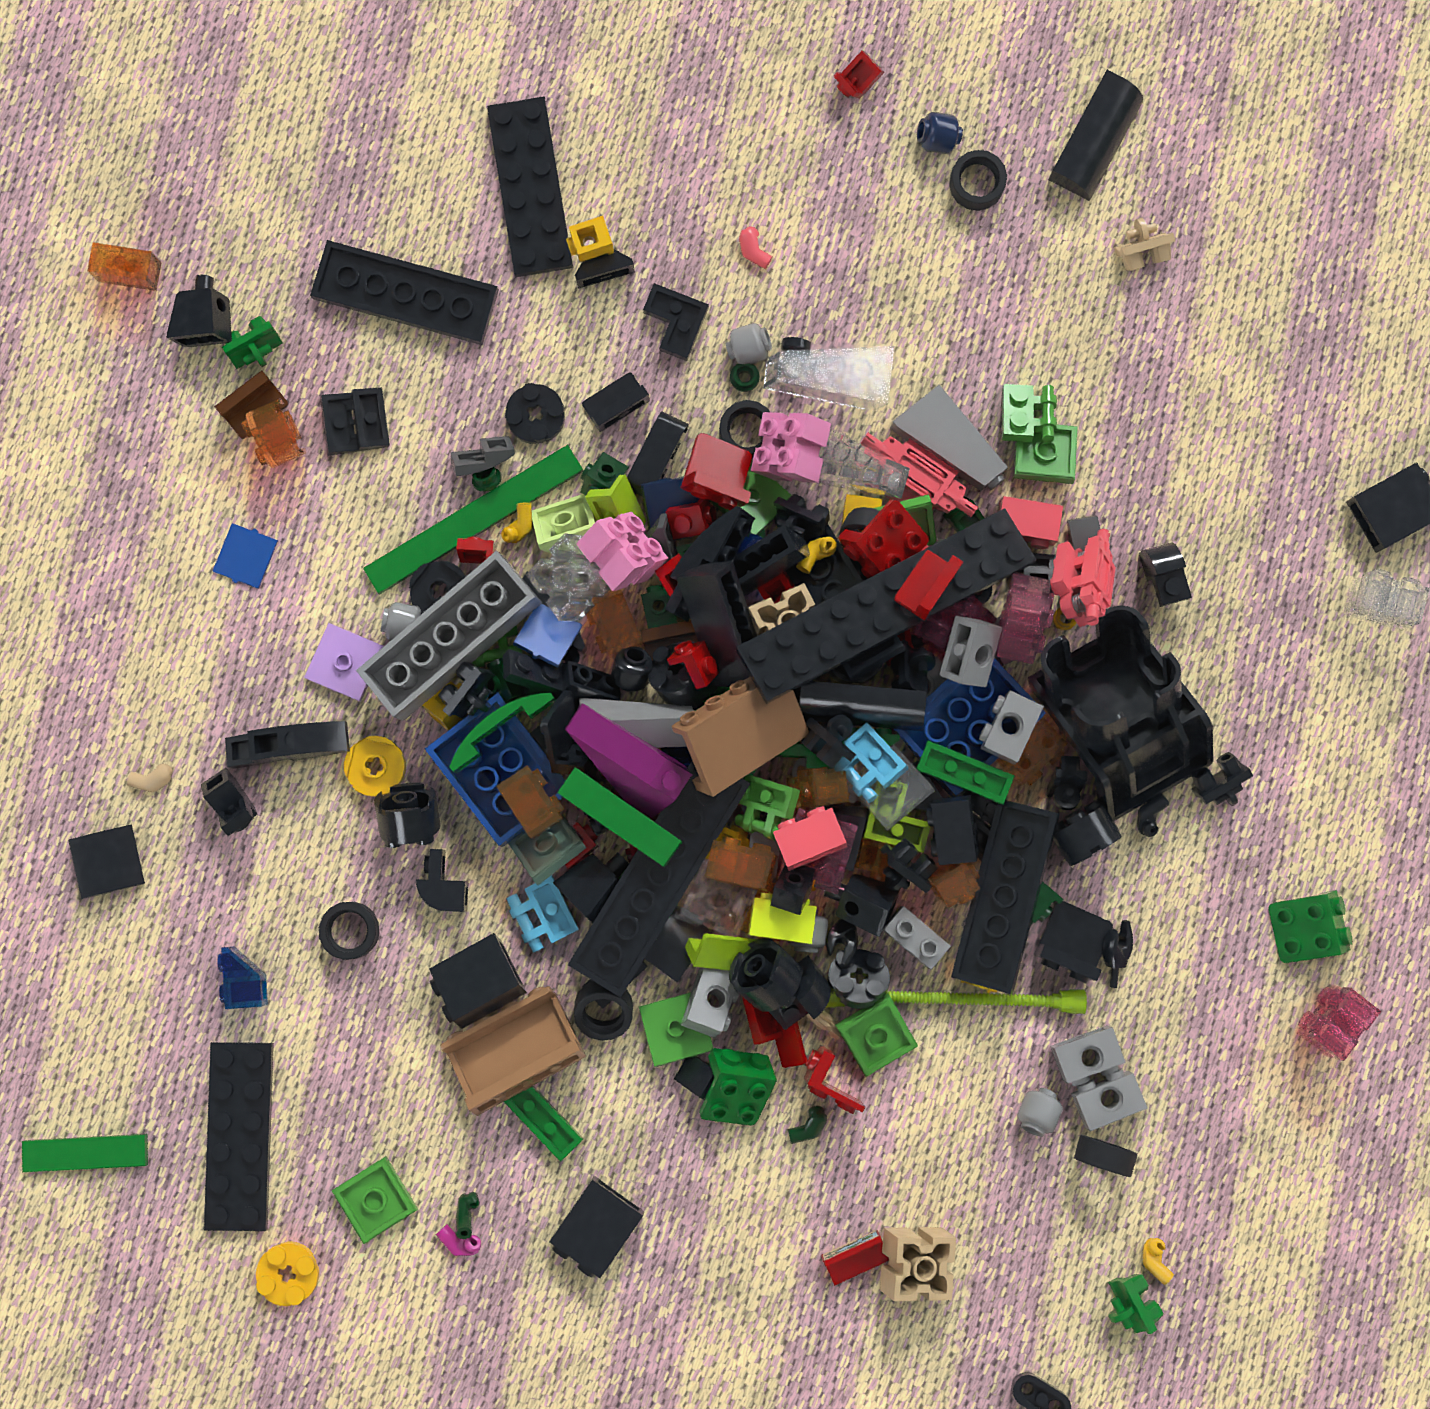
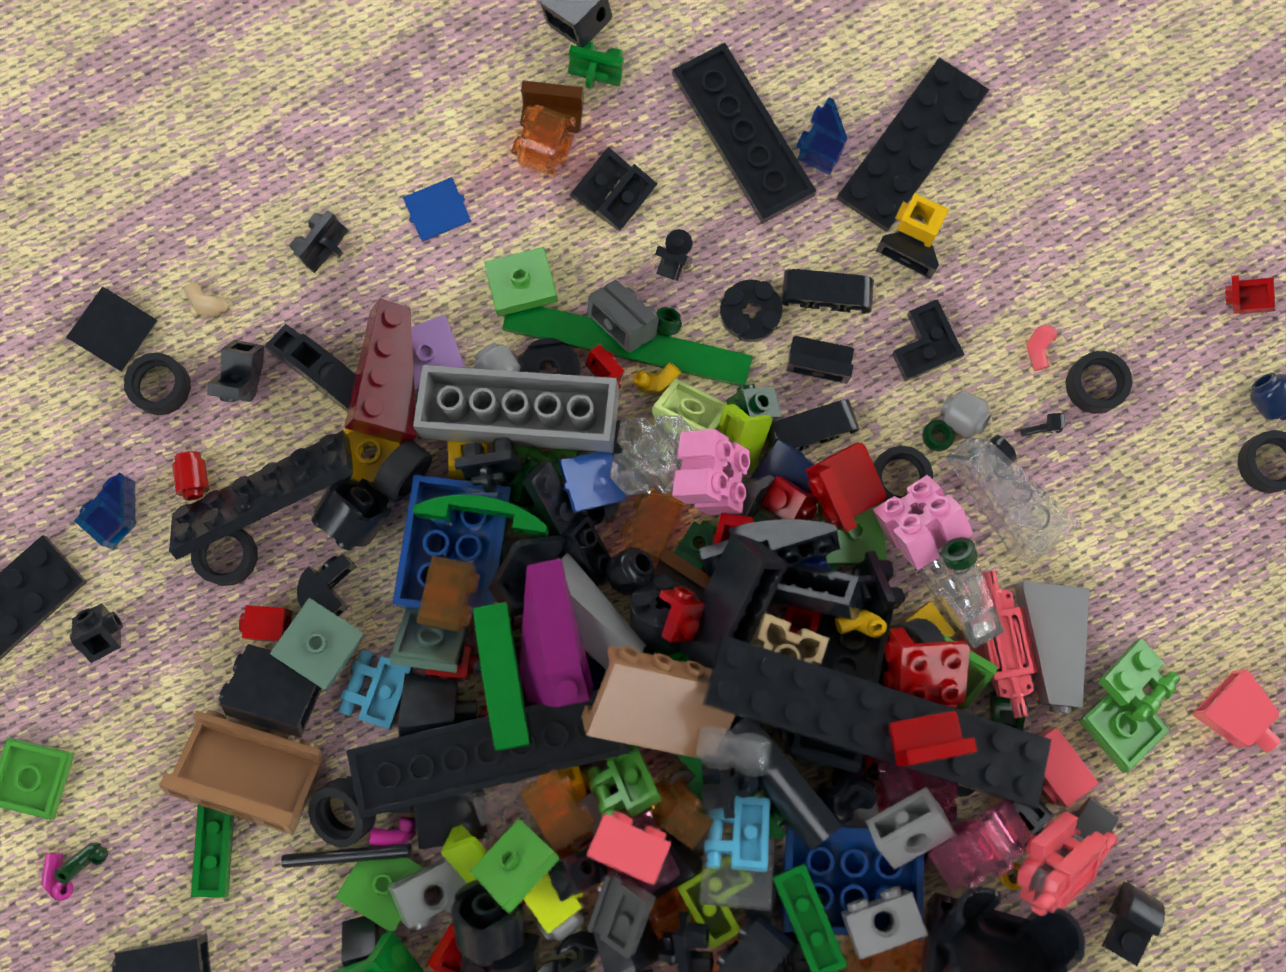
camera: 45 degrees right, 5 degrees down
dark grey slope [450,436,515,476] -> none
none -> black brick [70,603,123,663]
none -> black tyre [124,352,191,416]
none -> black plate [169,430,354,560]
none -> red brick [172,451,209,501]
none -> red brick [239,605,293,642]
none -> sand green plate [270,598,366,691]
none -> black bar [281,843,412,868]
none -> black hips [289,210,348,273]
none -> dark red wedge [344,298,417,444]
none -> dark pink arm [368,817,416,846]
none -> black tyre [374,440,433,502]
none -> bright green plate [470,818,560,914]
none -> bright green plate [484,247,558,317]
none -> dark grey brick [587,280,659,353]
none -> dark grey plate [587,869,656,959]
none -> black hips [655,229,693,281]
none -> clear brick [695,726,772,776]
none -> black beam [781,269,874,314]
none -> clear blue slope [796,97,848,175]
none -> dark green tile [941,537,978,571]
none -> black hand [1020,413,1065,437]
none -> black tyre [1065,351,1133,414]
none -> coral torso [1192,669,1281,753]

